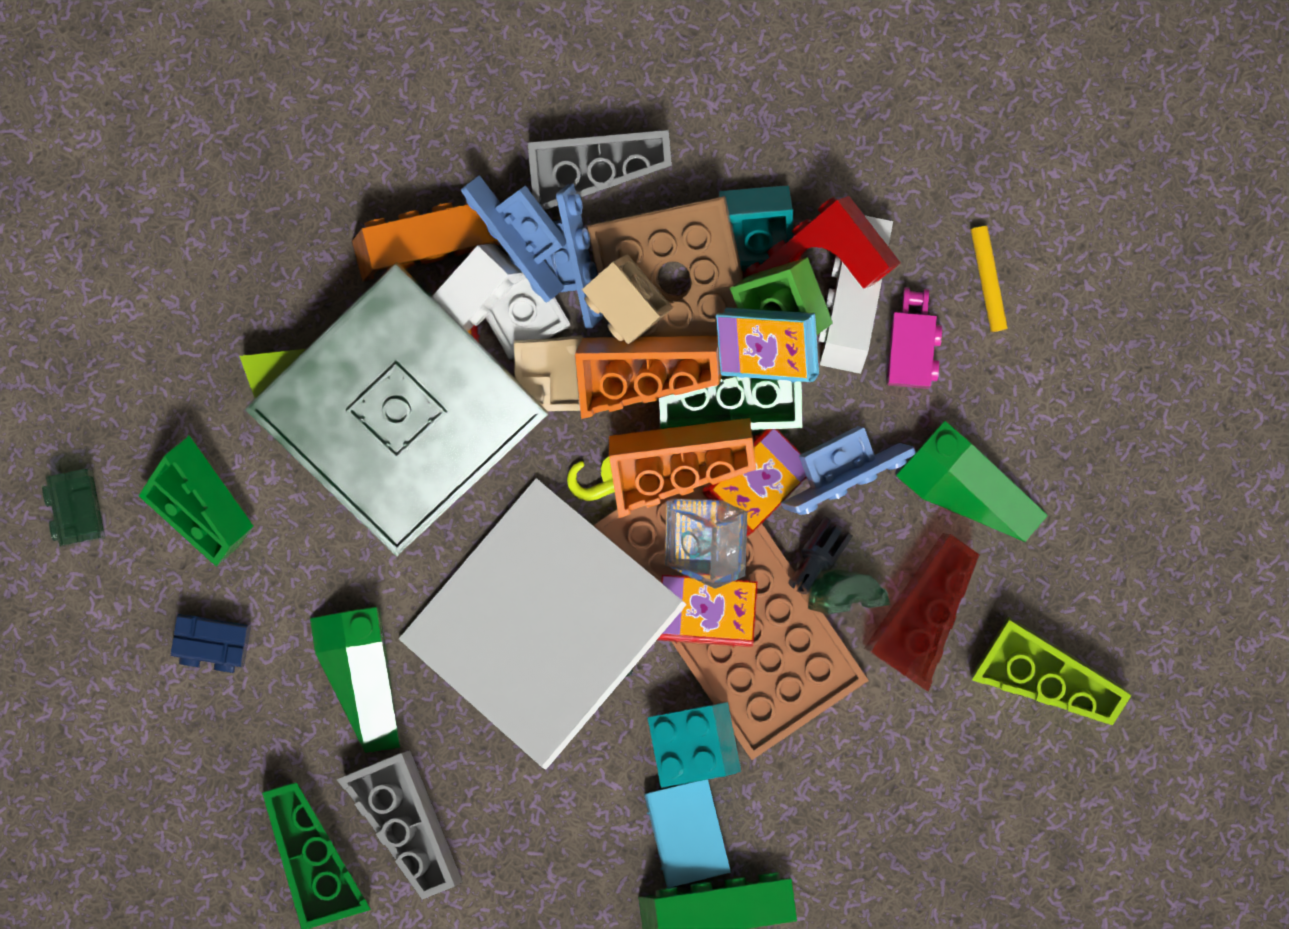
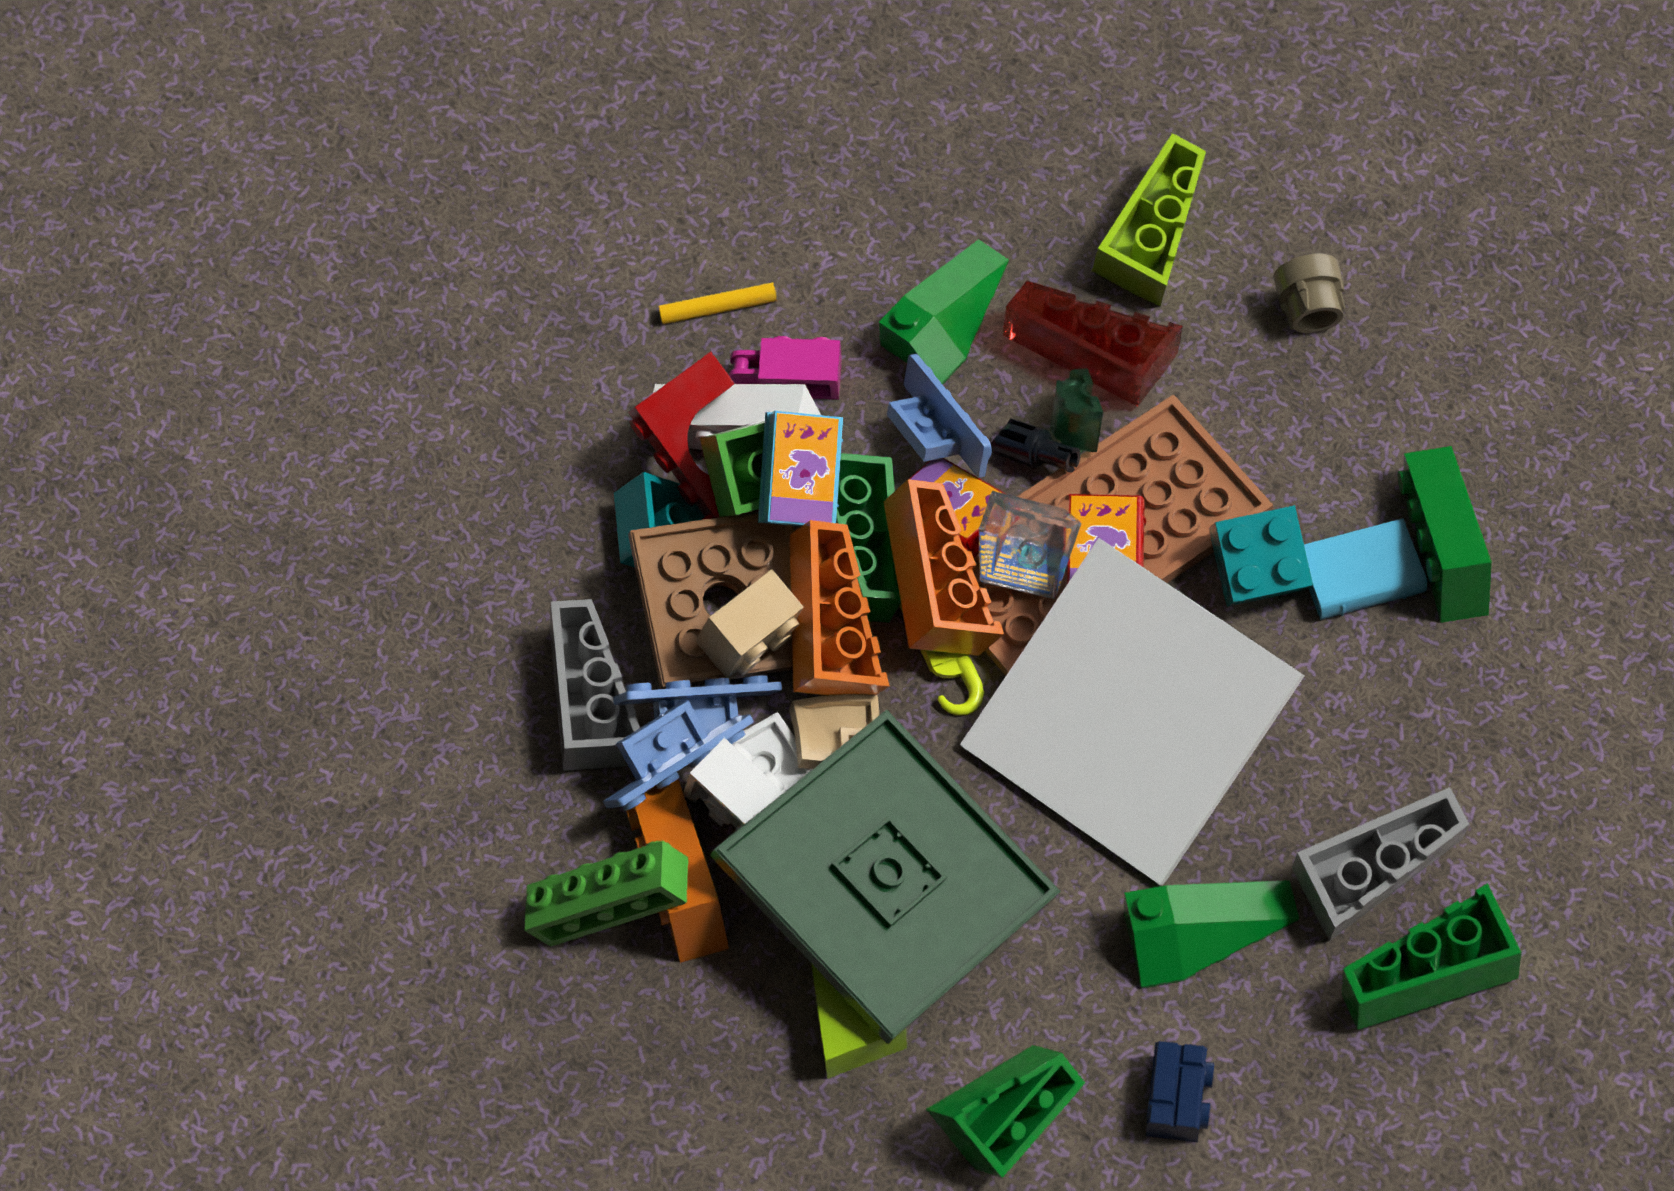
camera: 90 degrees left, 25 degrees down
none -> bright green brick [524,840,688,946]
none -> dark tan piece [1273,254,1345,333]

